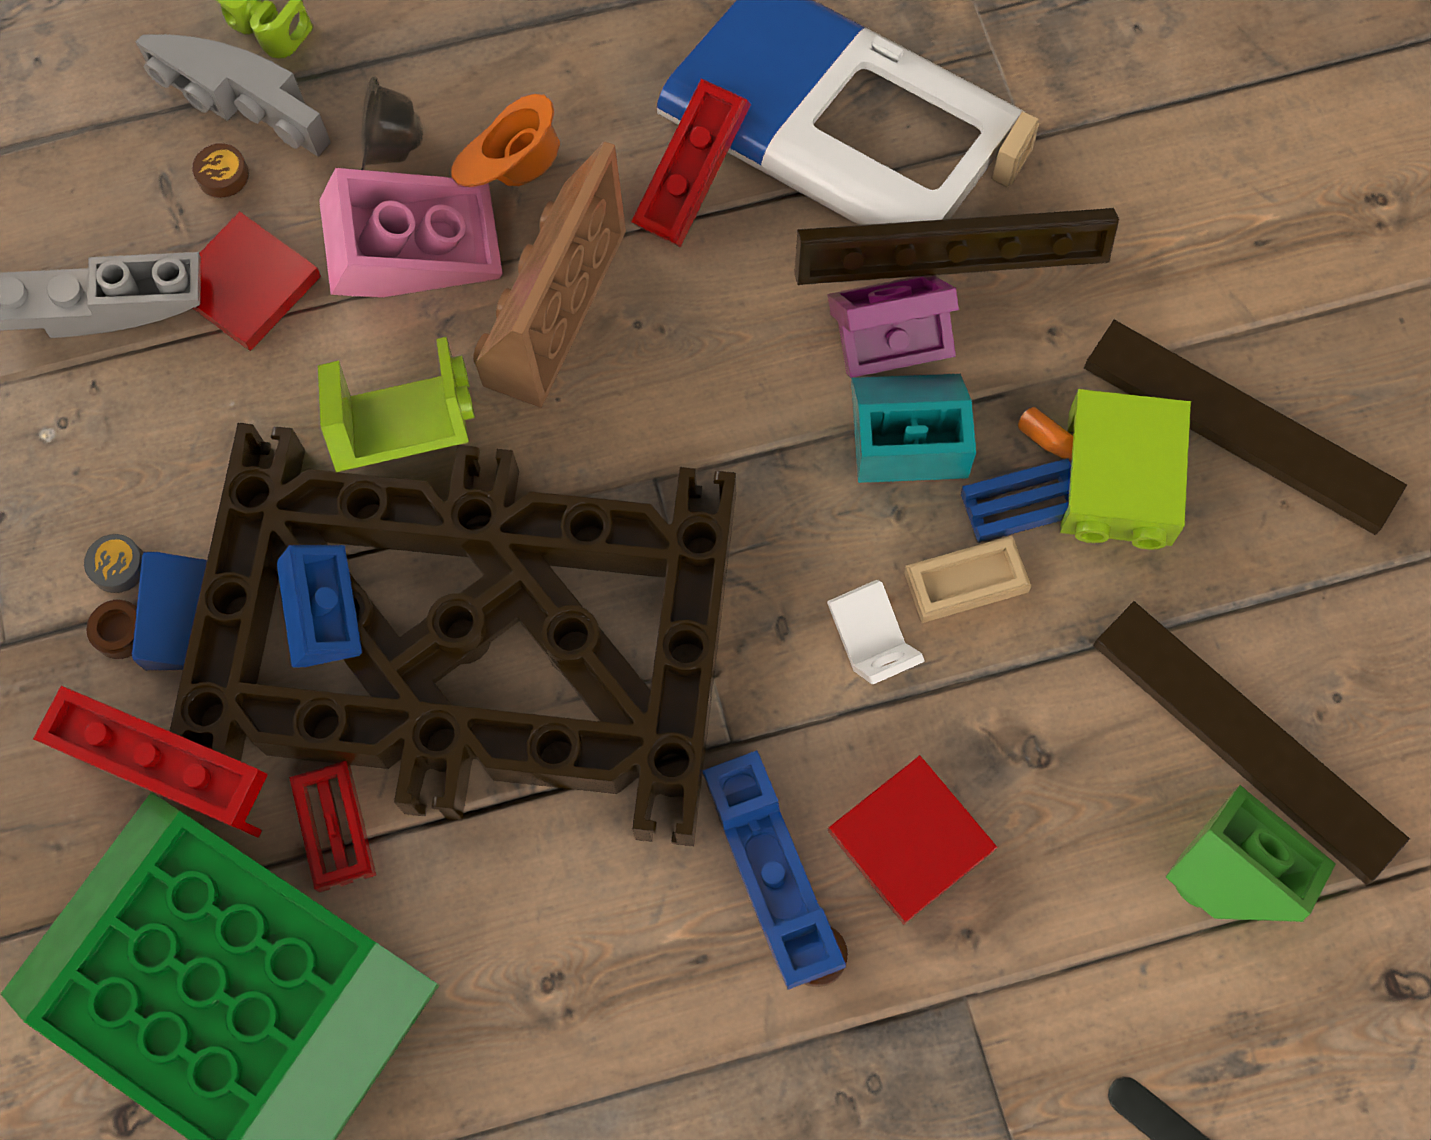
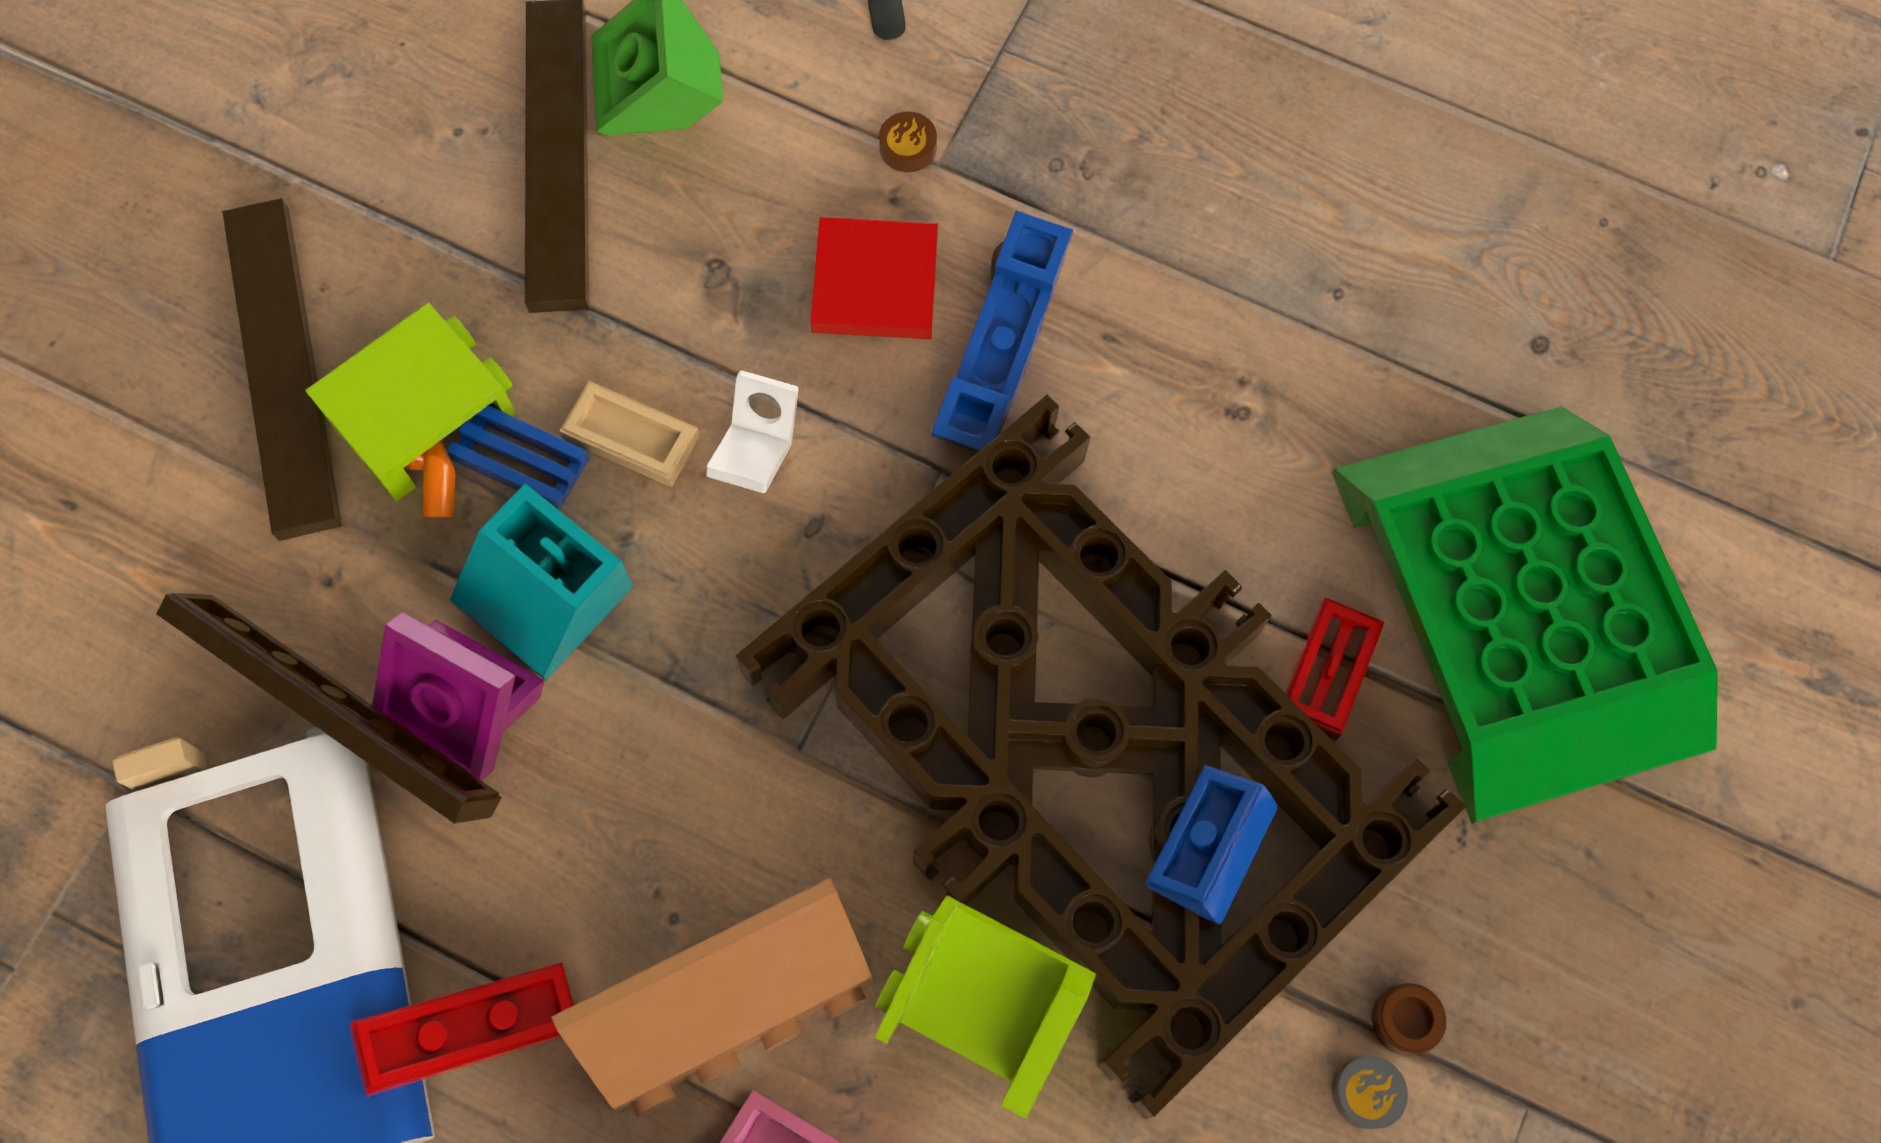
camera: 145 degrees left, 0 degrees up
red panel [33,686,268,838] -> none
blue slope [132,552,207,671] -> none
none -> reddish brown tile [879,111,937,172]

